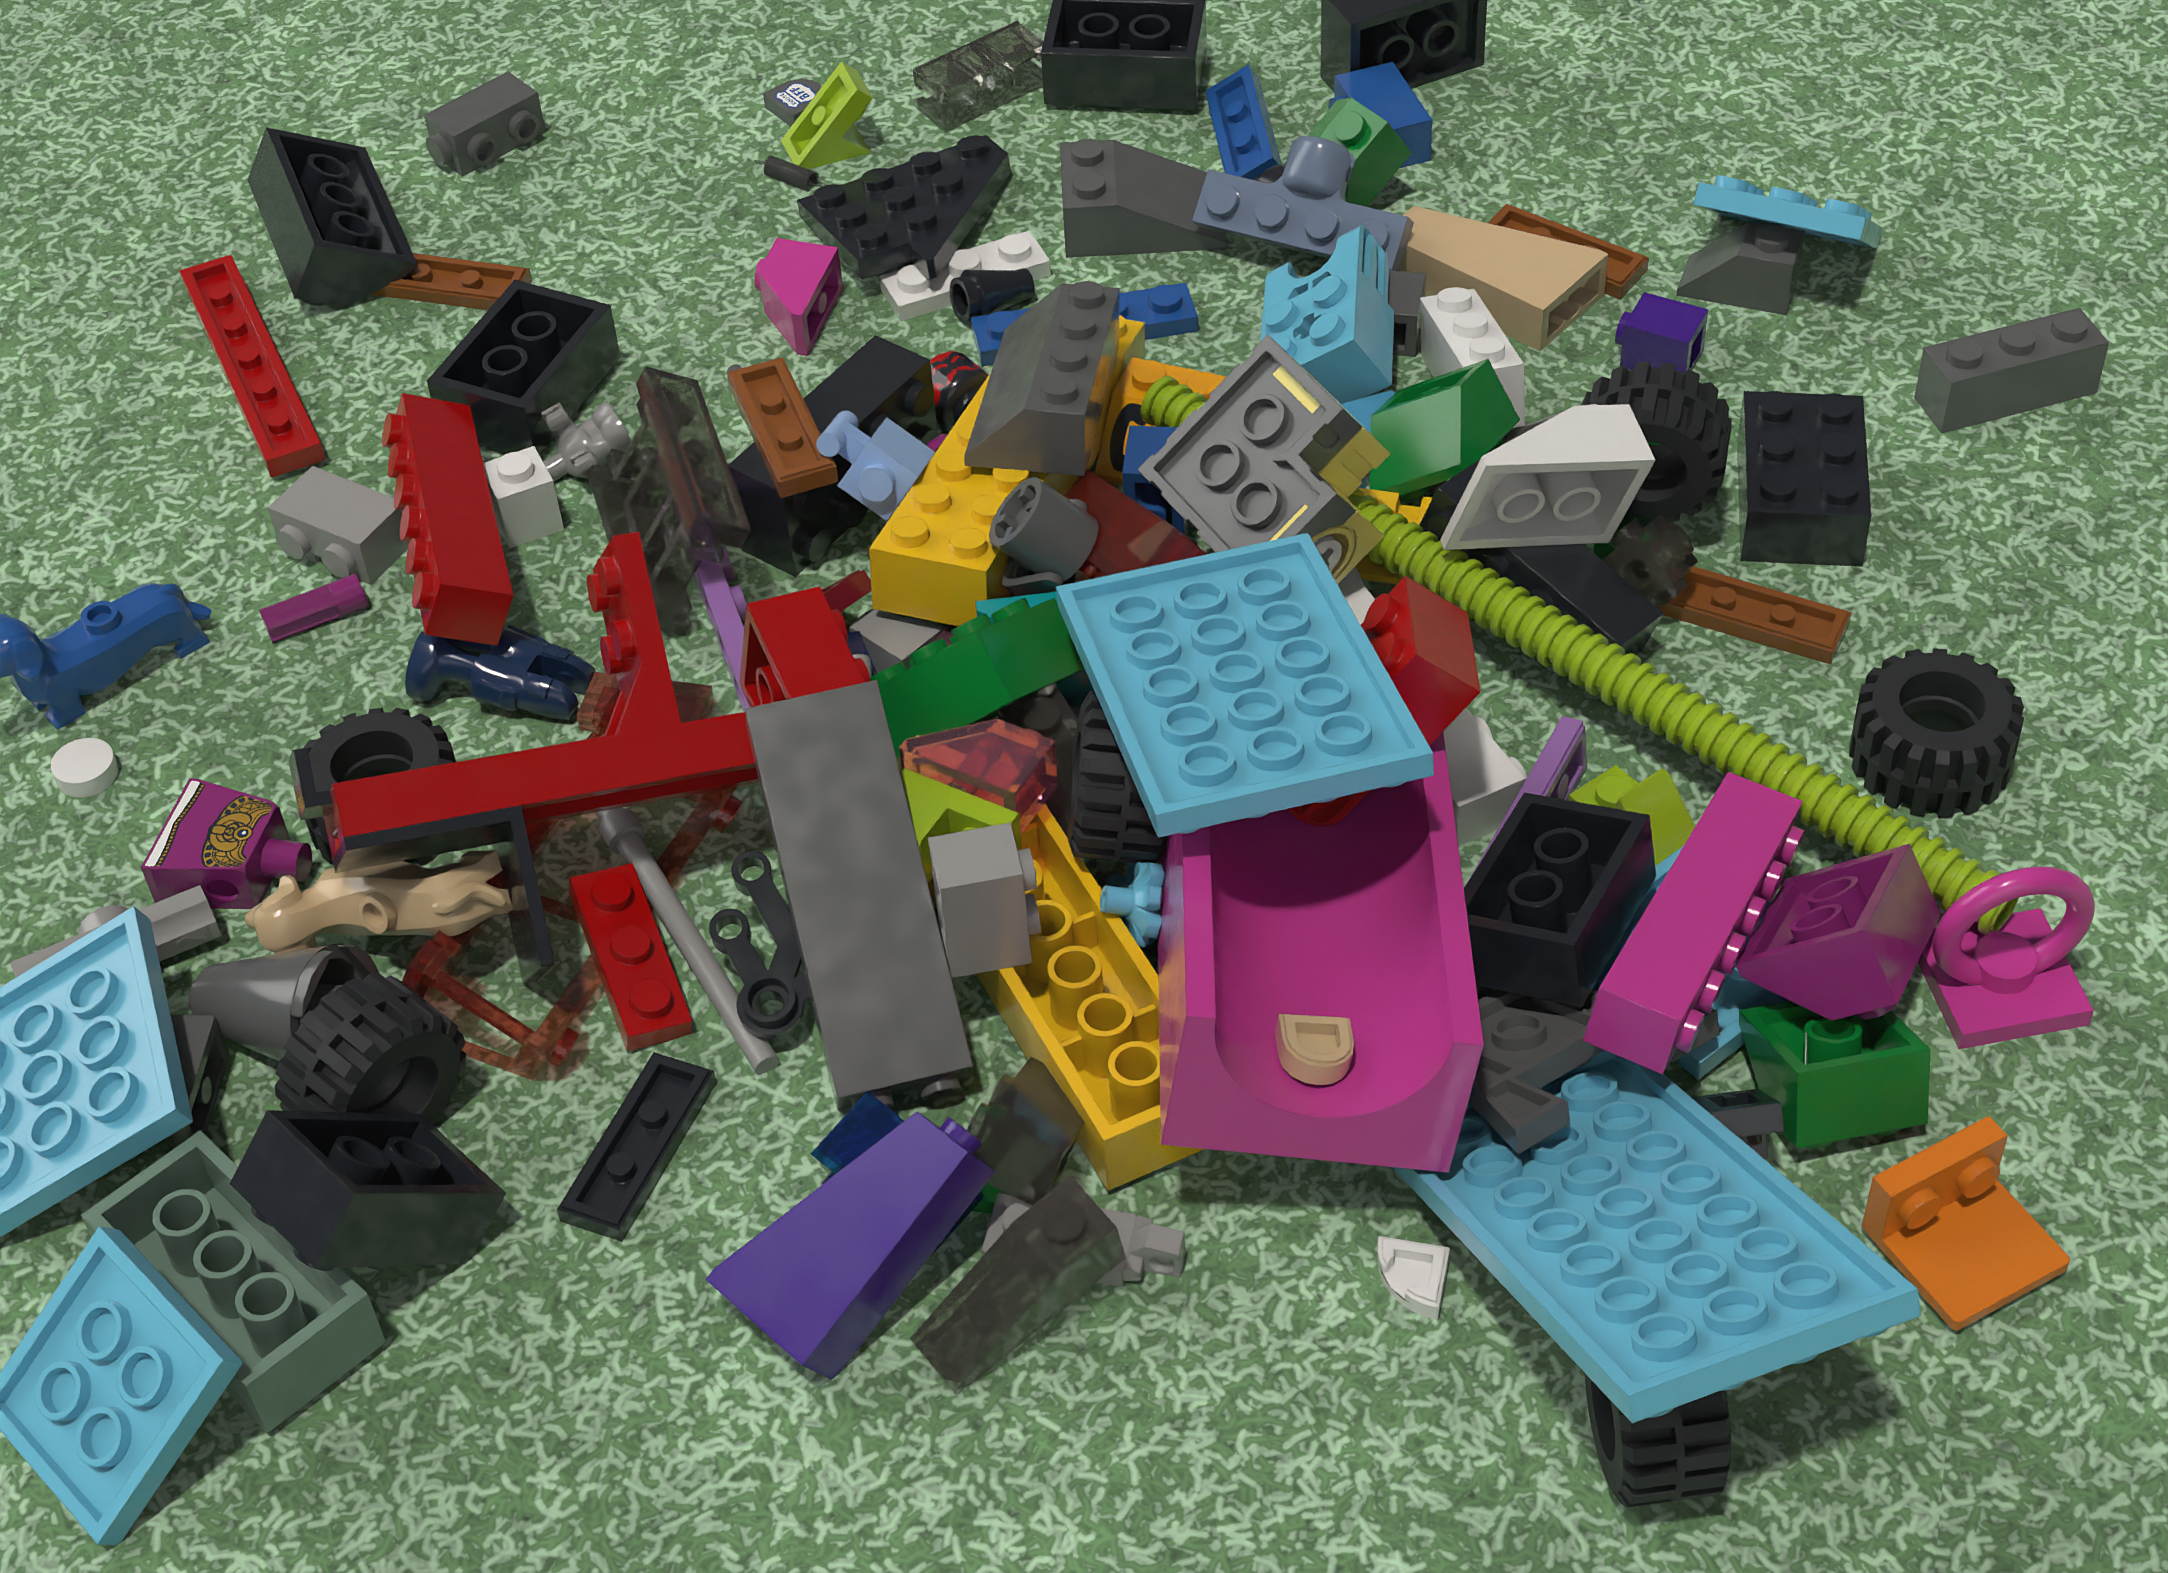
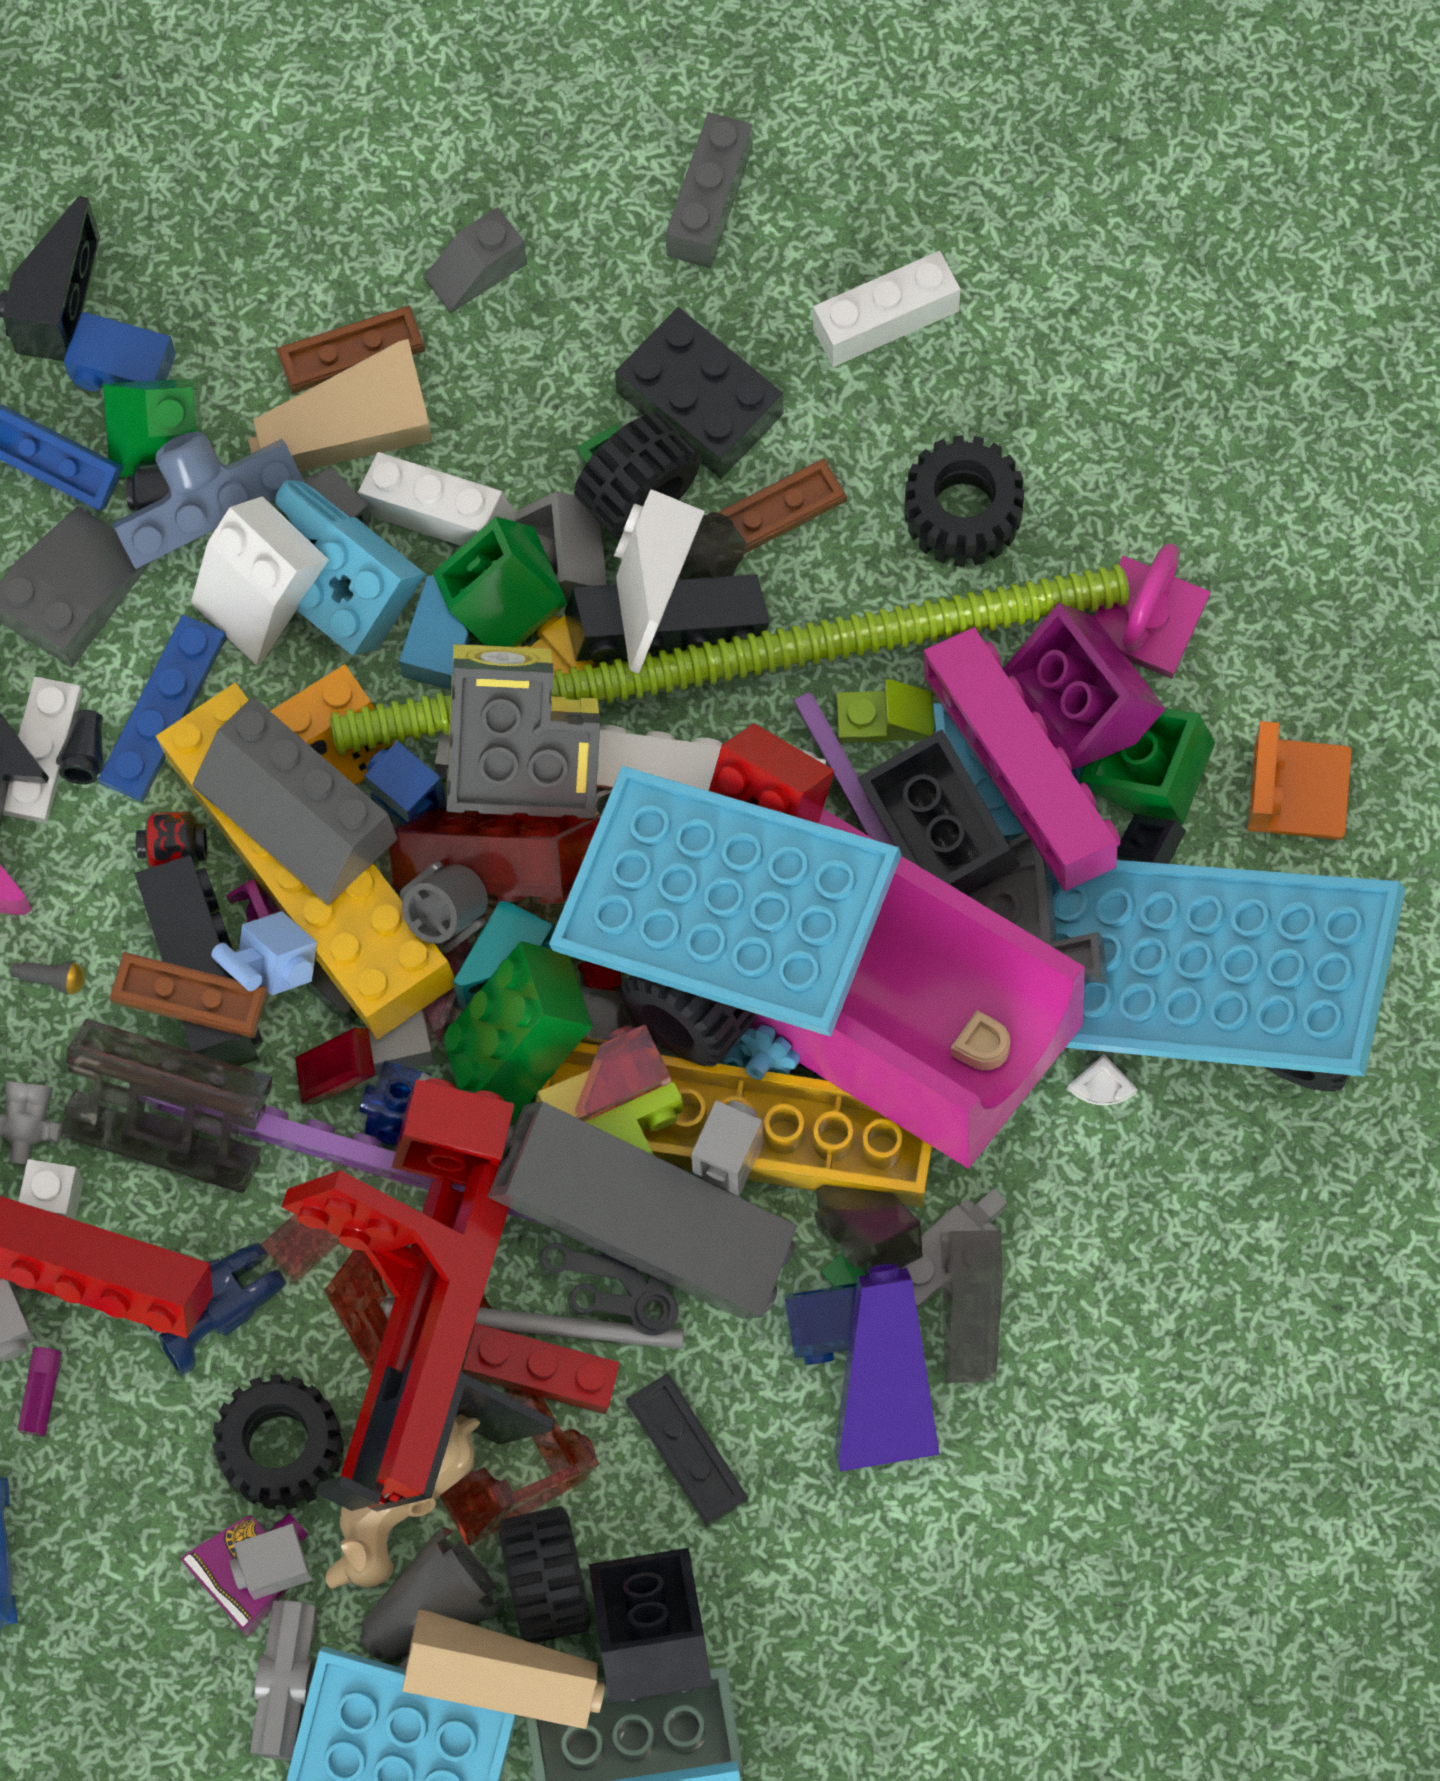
camera: 55 degrees left, 25 degrees up
white tile [51,738,119,798] -> none
dark purple brick [1615,292,1709,373] -> none
medium azure plate [1693,175,1883,249] -> none
none -> white slope [191,496,329,666]
none -> light grey brick [229,1524,312,1600]
none -> tan slope [402,1609,606,1729]
none -> white brick [813,251,961,367]

